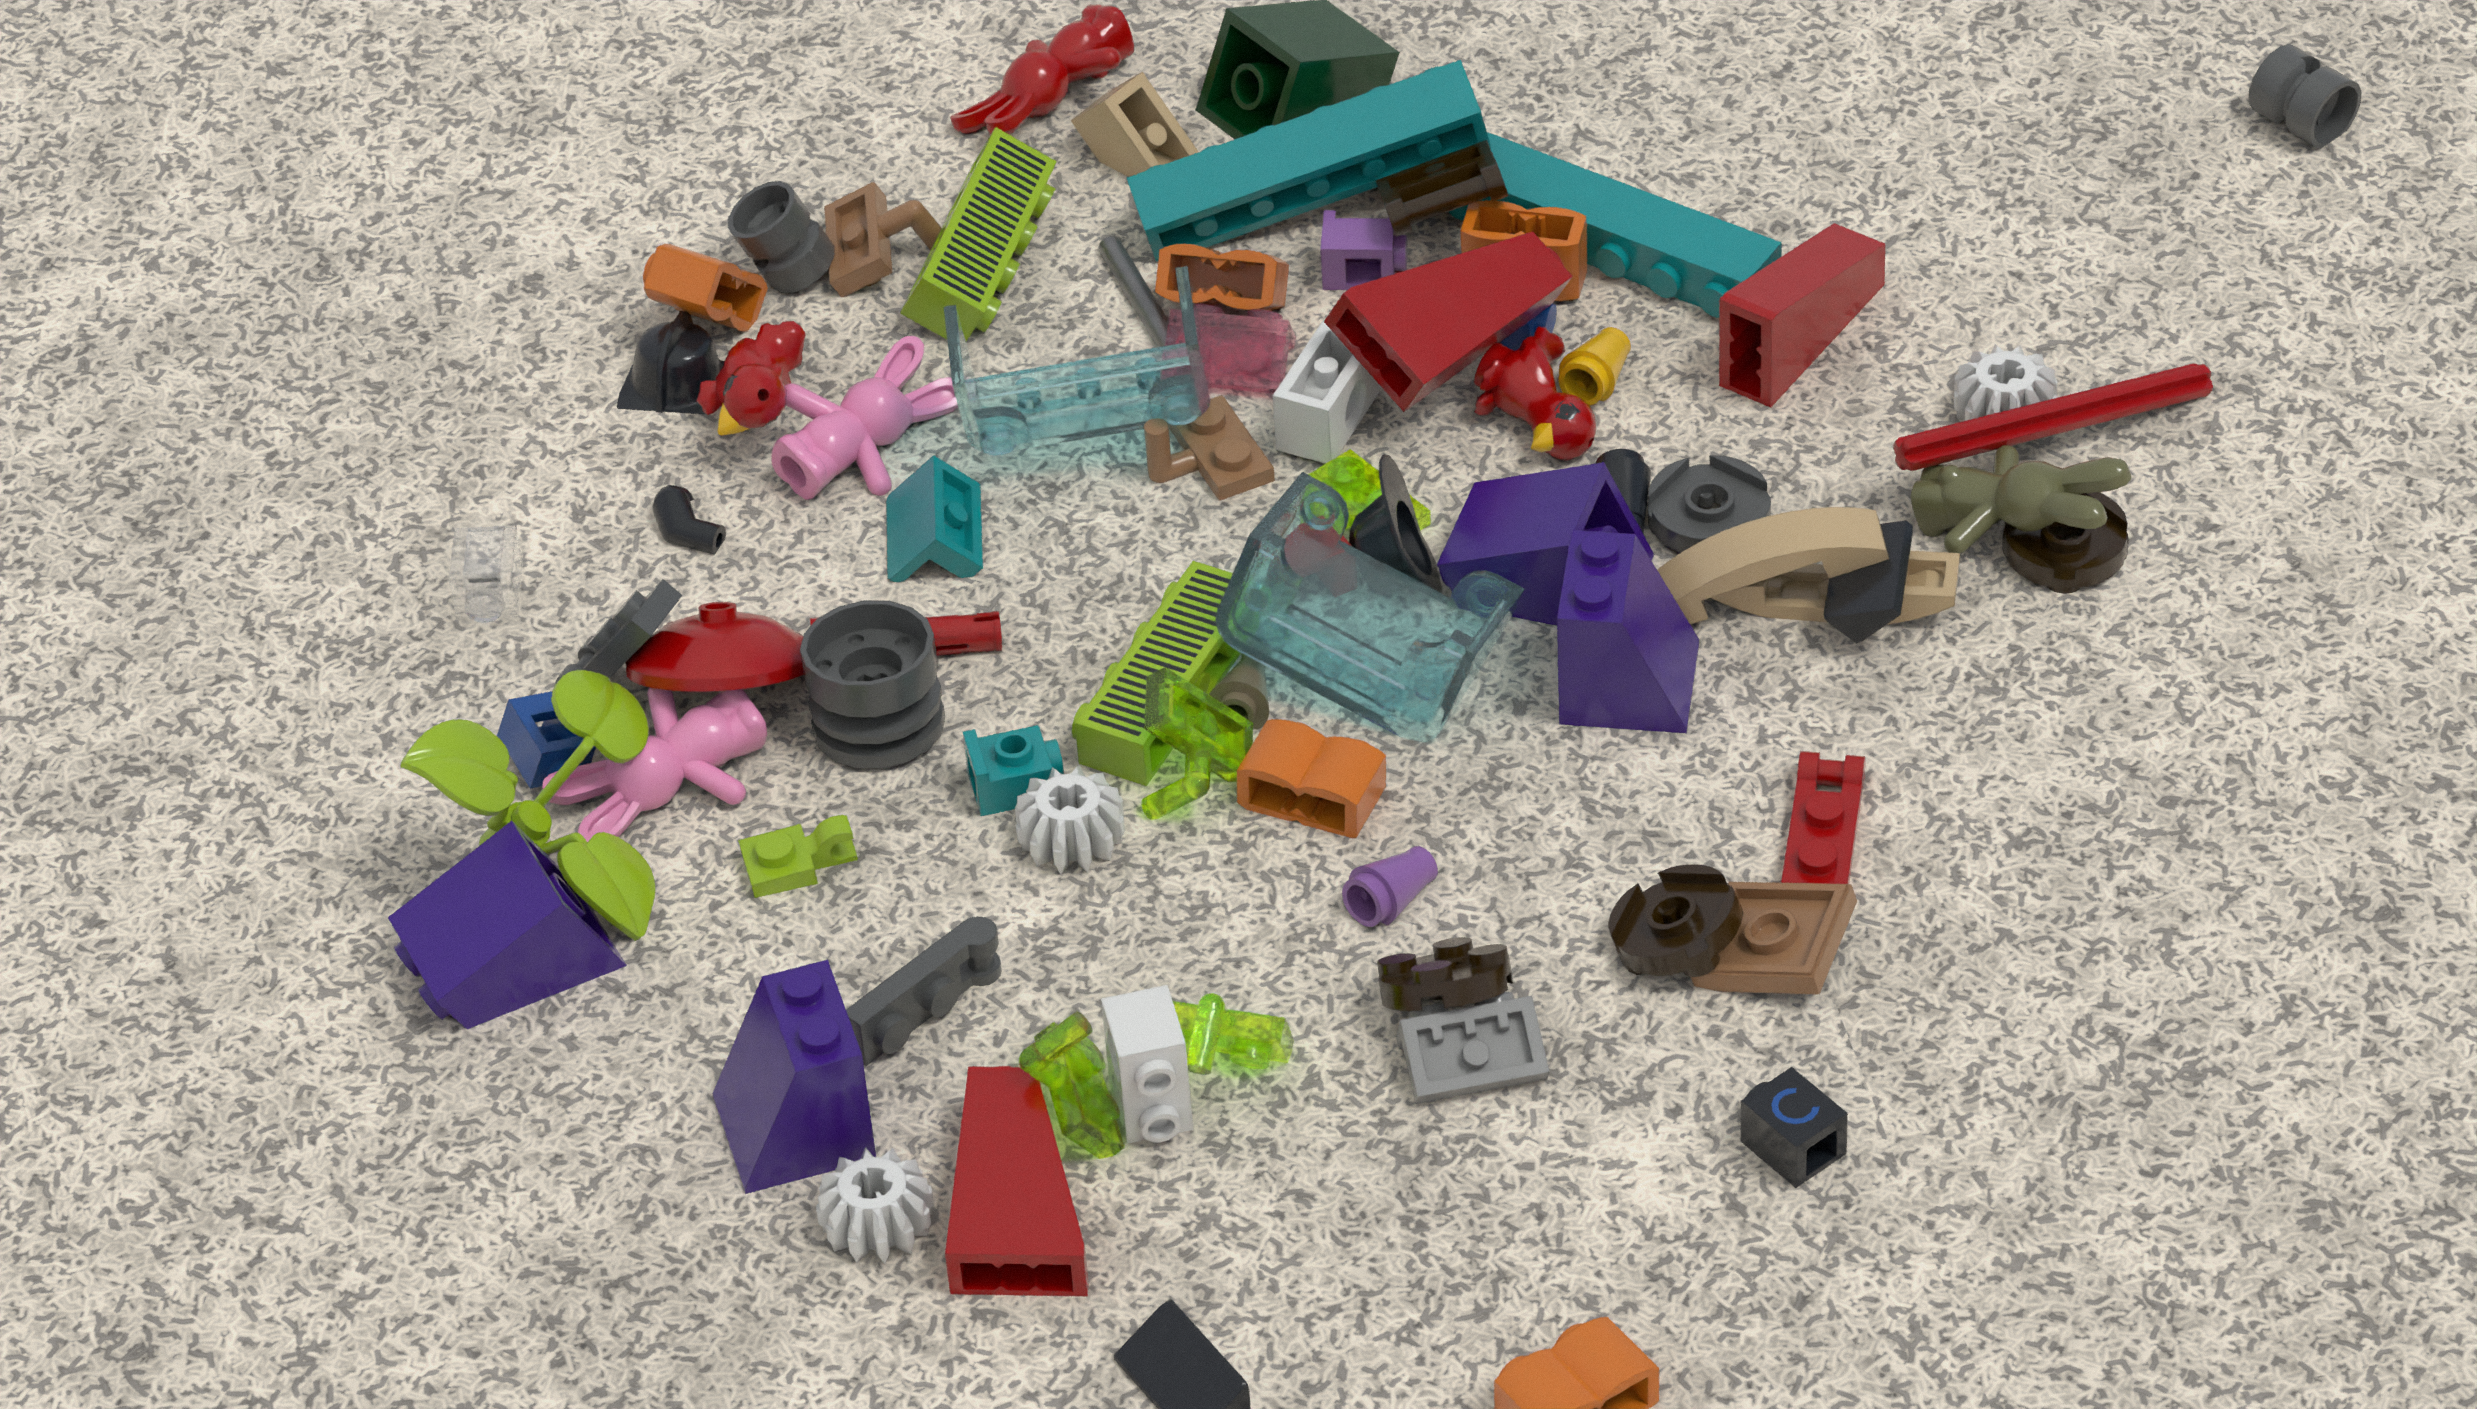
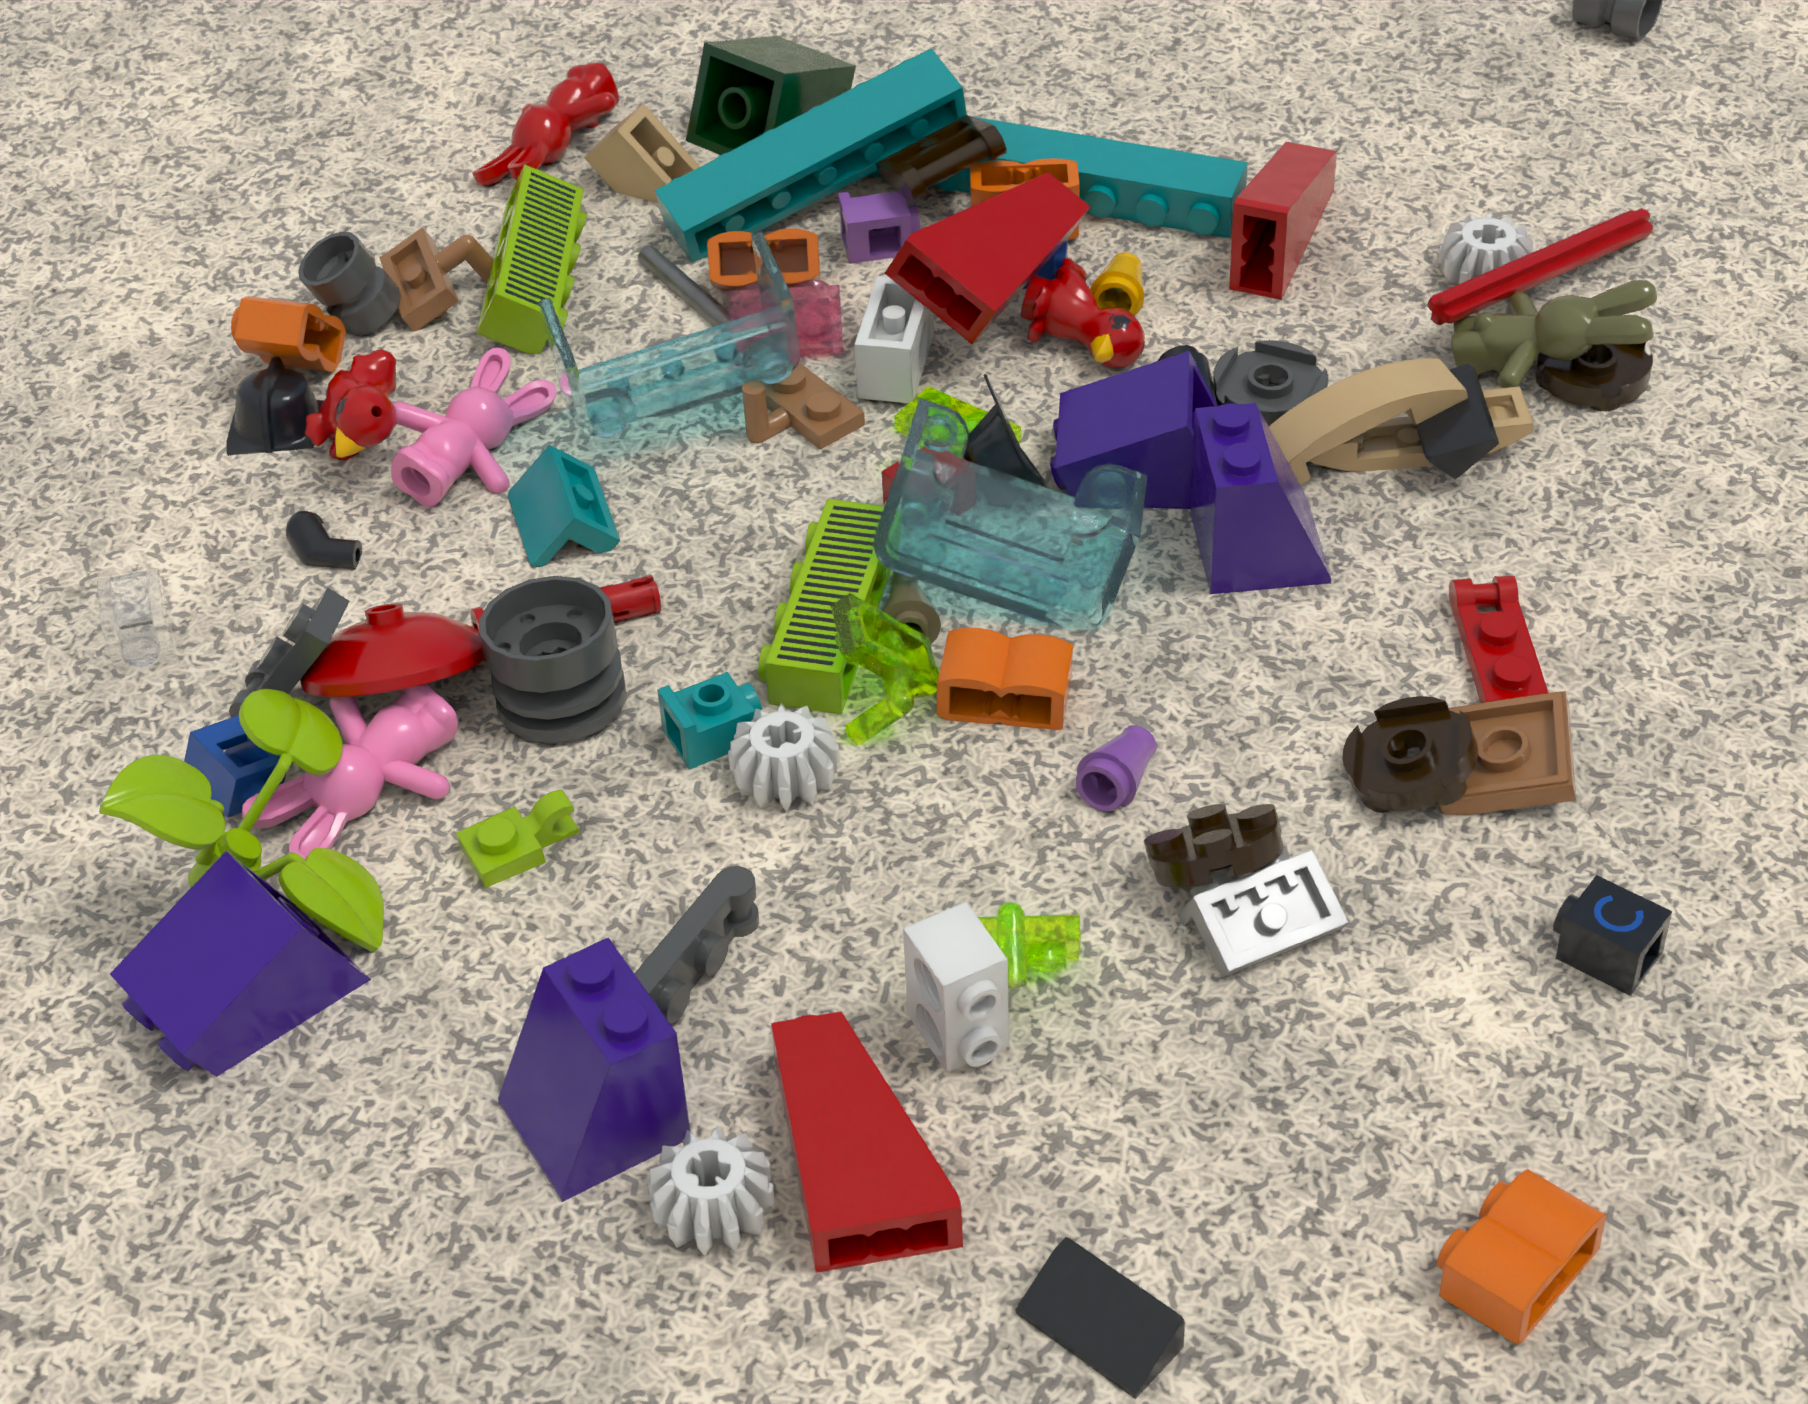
camera: 15 degrees left, 0 degrees up
clear neon green plate [1019,1011,1125,1159] -> none

